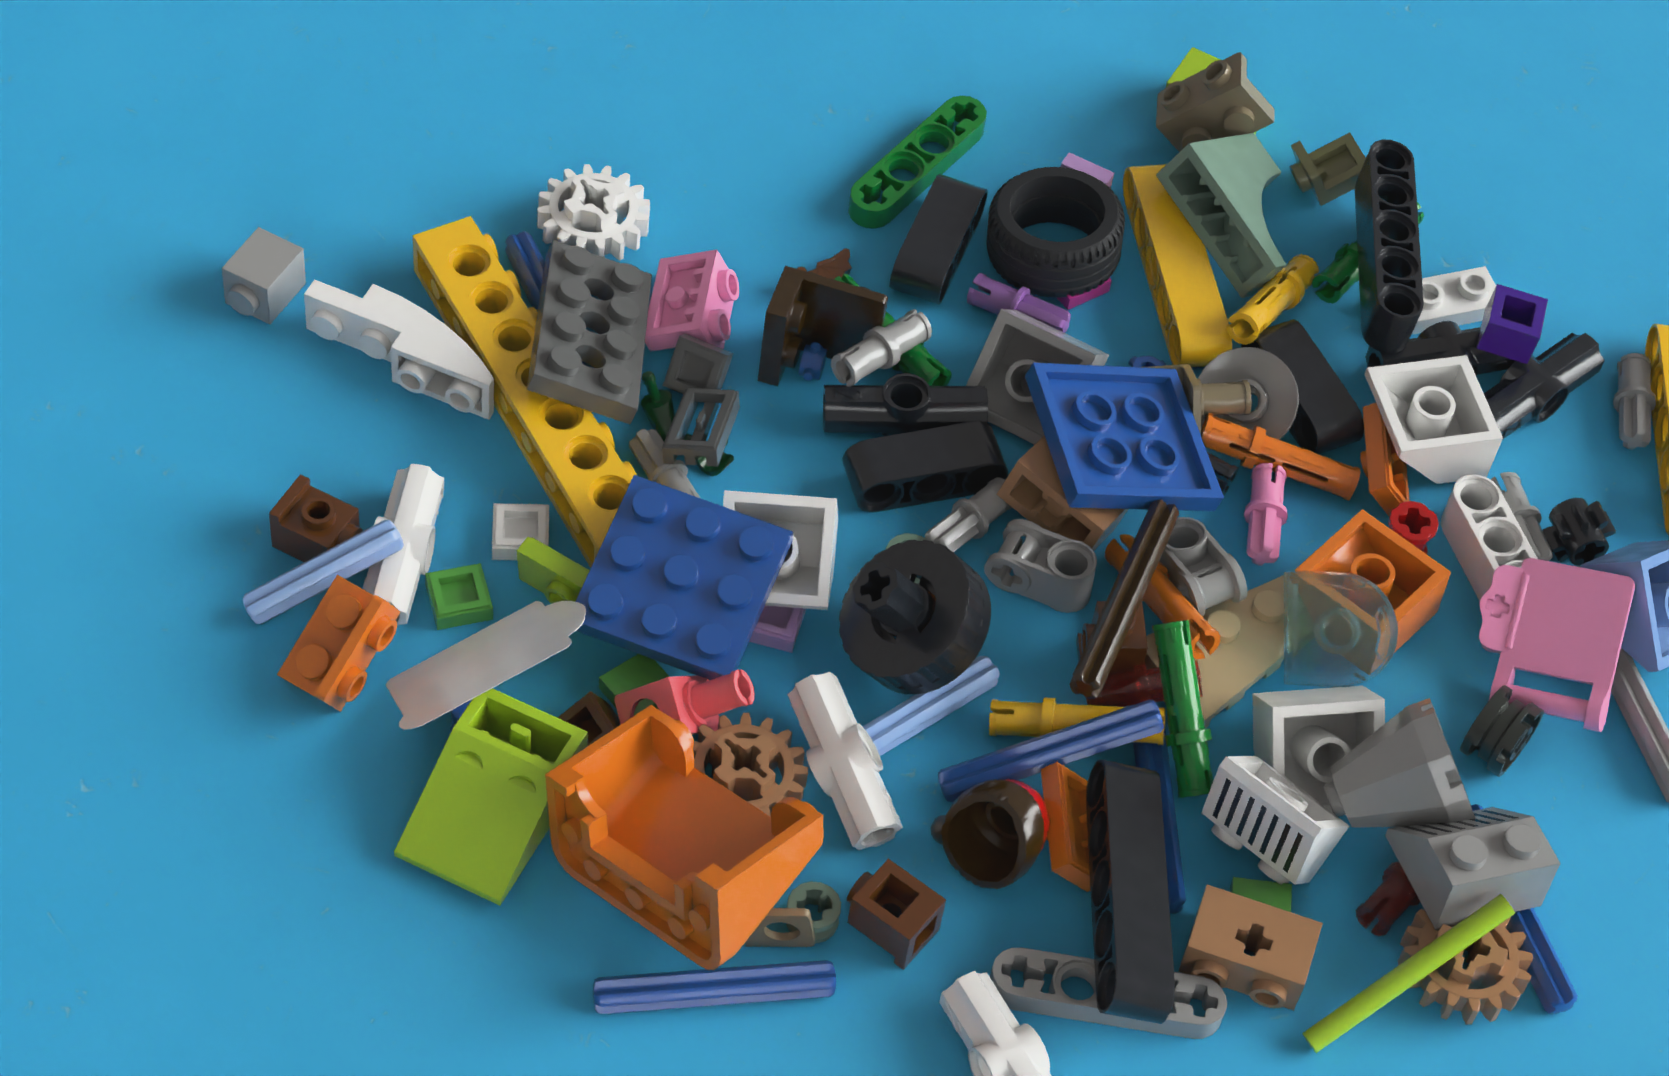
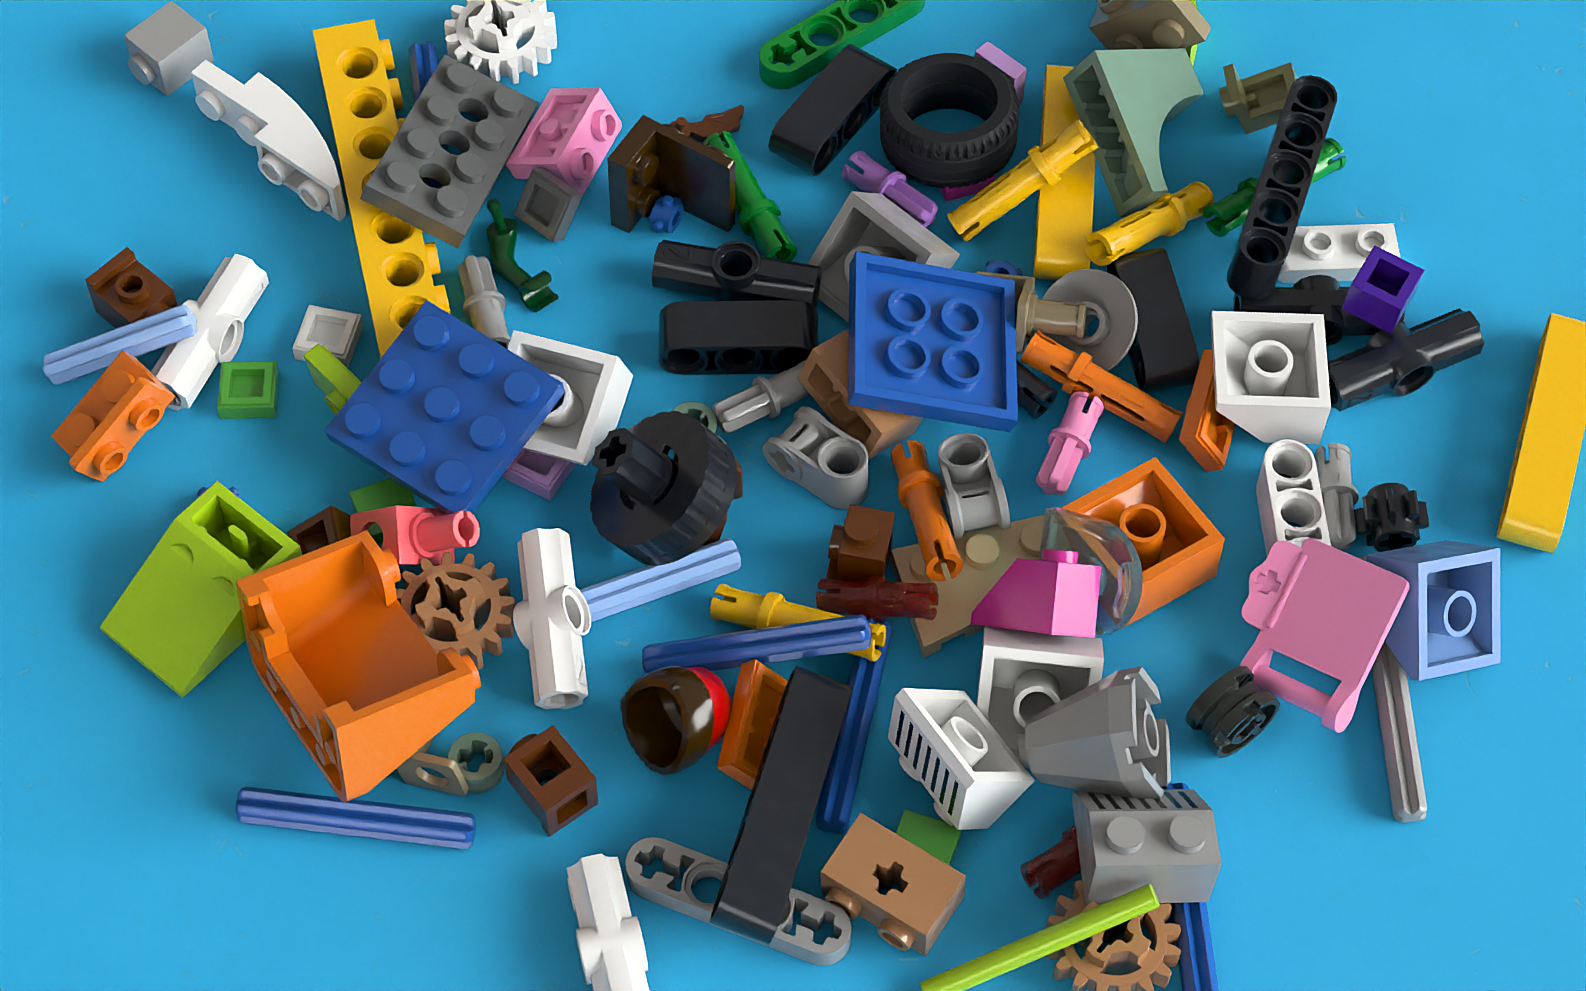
camera: 20 degrees right, 5 degrees up
white sticker [386,601,586,730] -> none
dark grey tile [662,388,740,467] -> none
light grey pin [831,309,932,387] -> none
dark brown axle [1069,499,1179,699] -> none
green pin [1152,620,1213,798] -> none
red bush [1388,501,1439,554] -> none
light grey axle [1613,353,1656,450] -> none
none -> yellow pin [947,119,1098,242]
none -> dark pink slope [970,549,1101,638]

